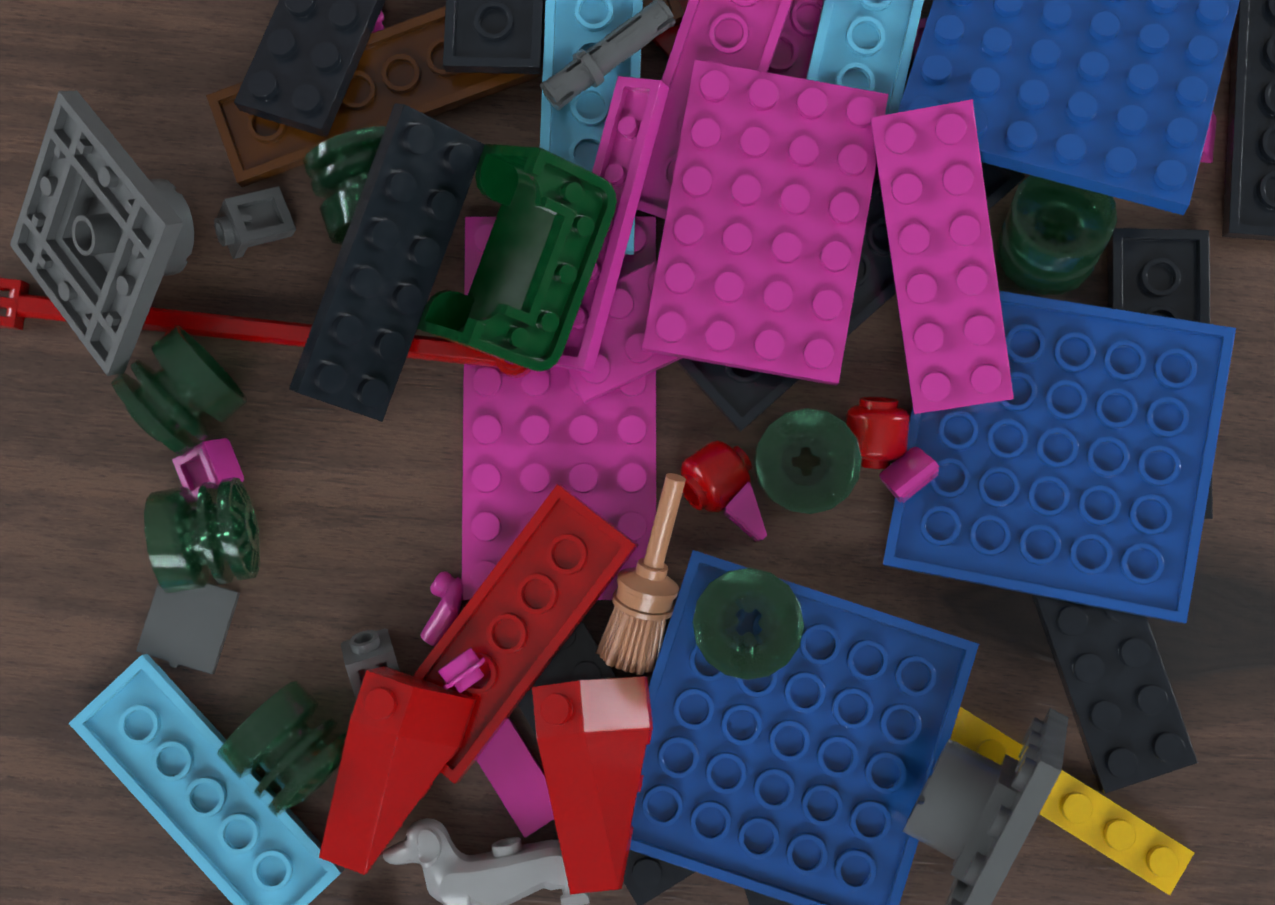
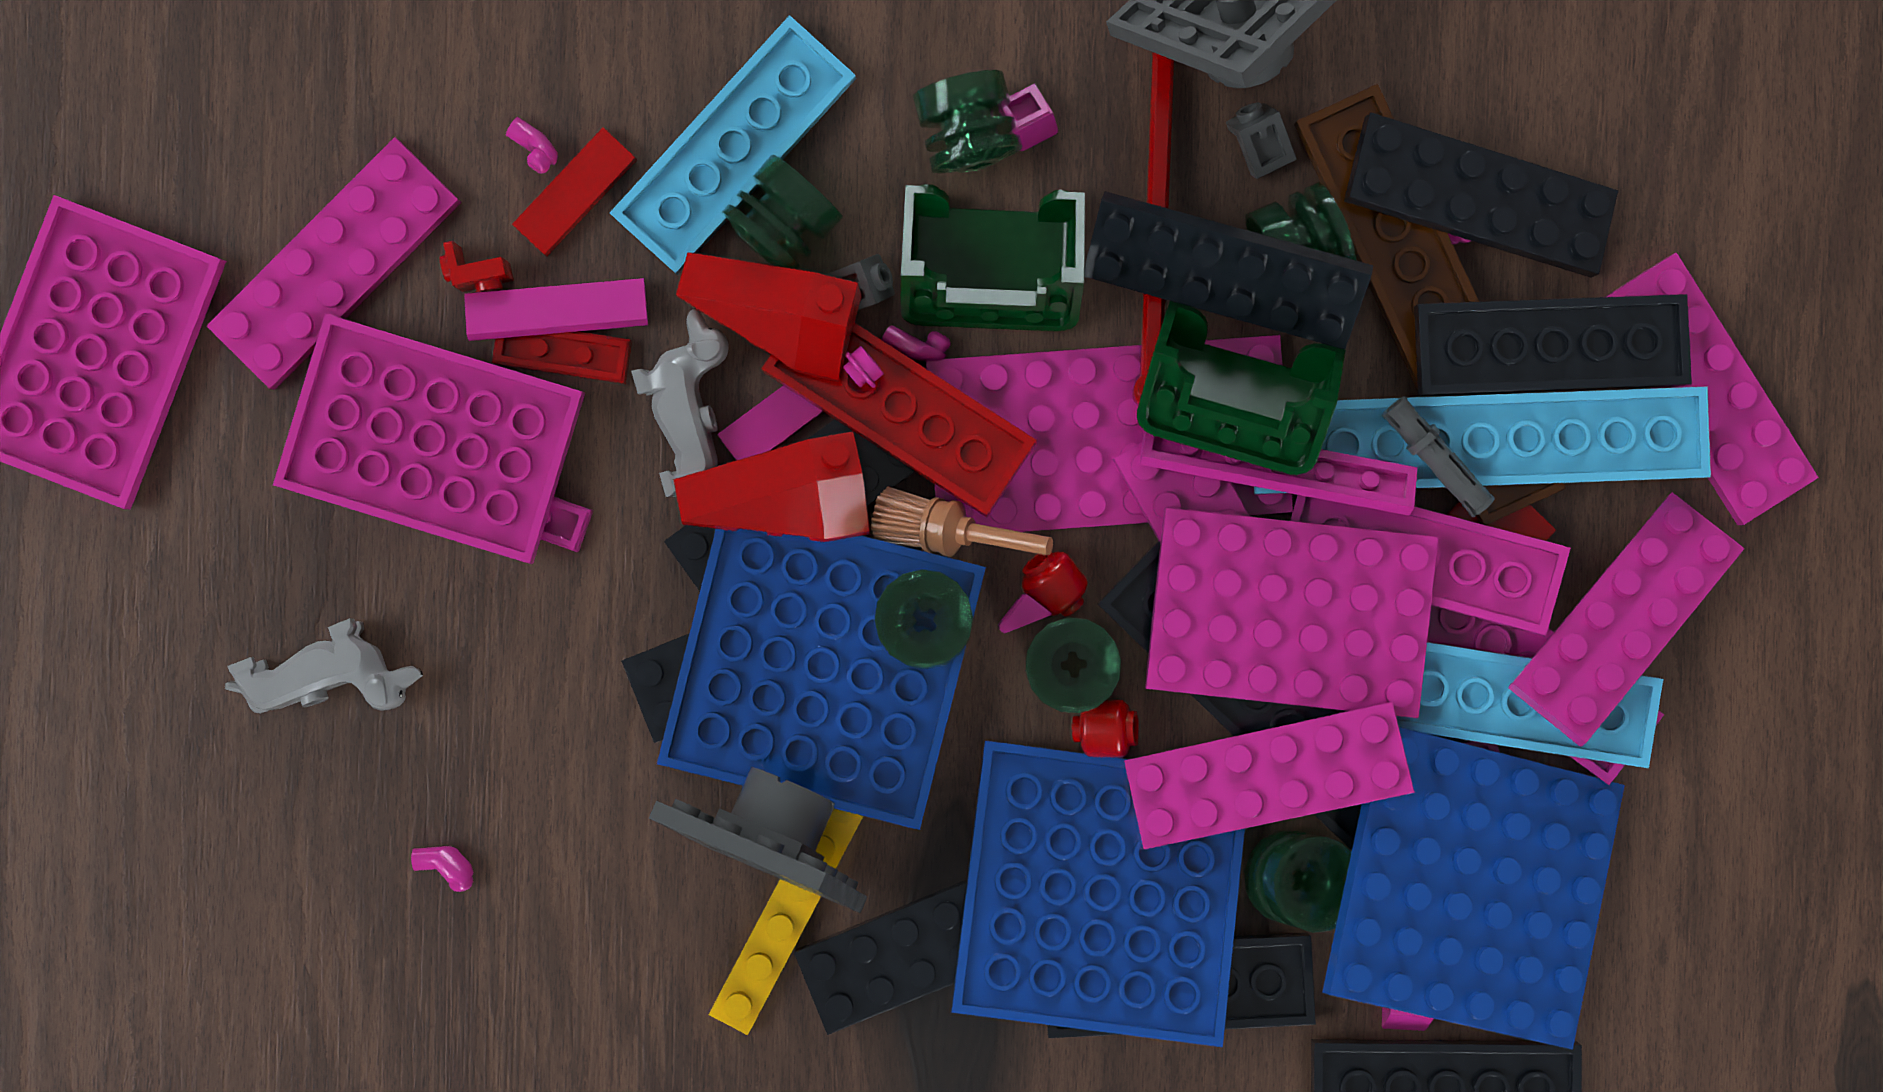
camera: 85 degrees right, 5 degrees up
clear green wheel [111,325,247,457] -> none
dark grey piece [136,570,240,674] -> none
dark pink slope [879,446,939,503] -> none
none -> dark green windscreen [900,184,1085,331]

